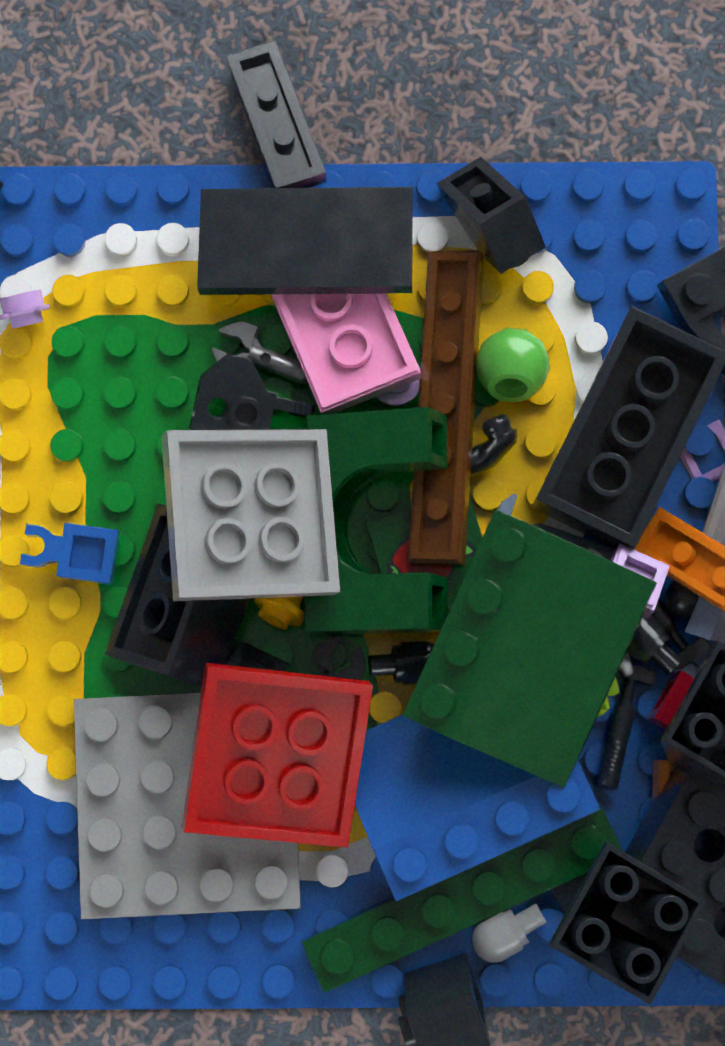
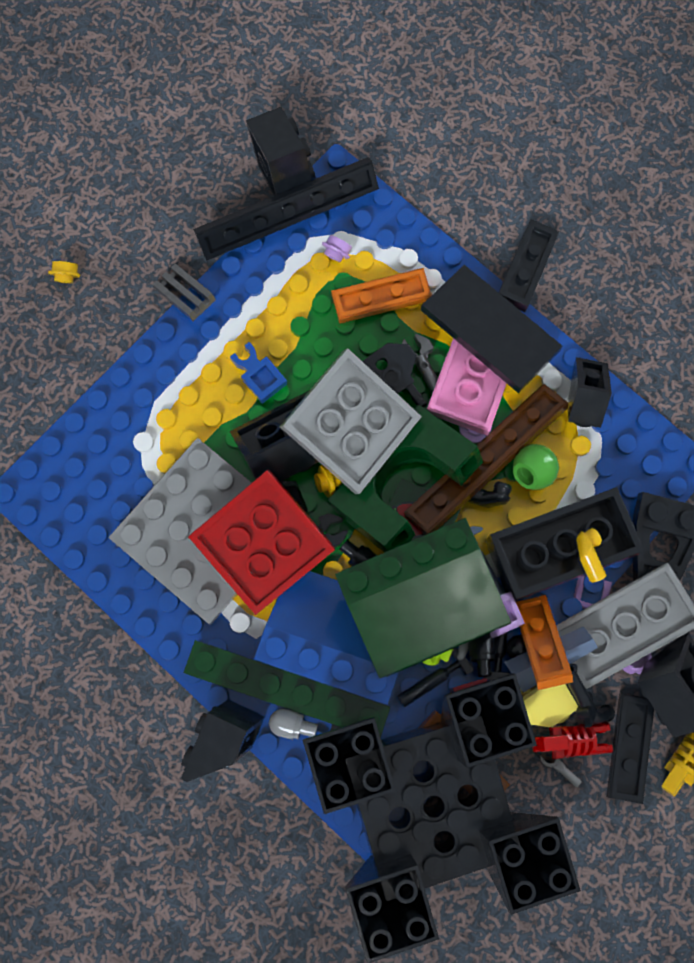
camera: 40 degrees right, 5 degrees down
none -> orange tile [331,268,432,324]
none -> yellow arm [576,528,606,583]

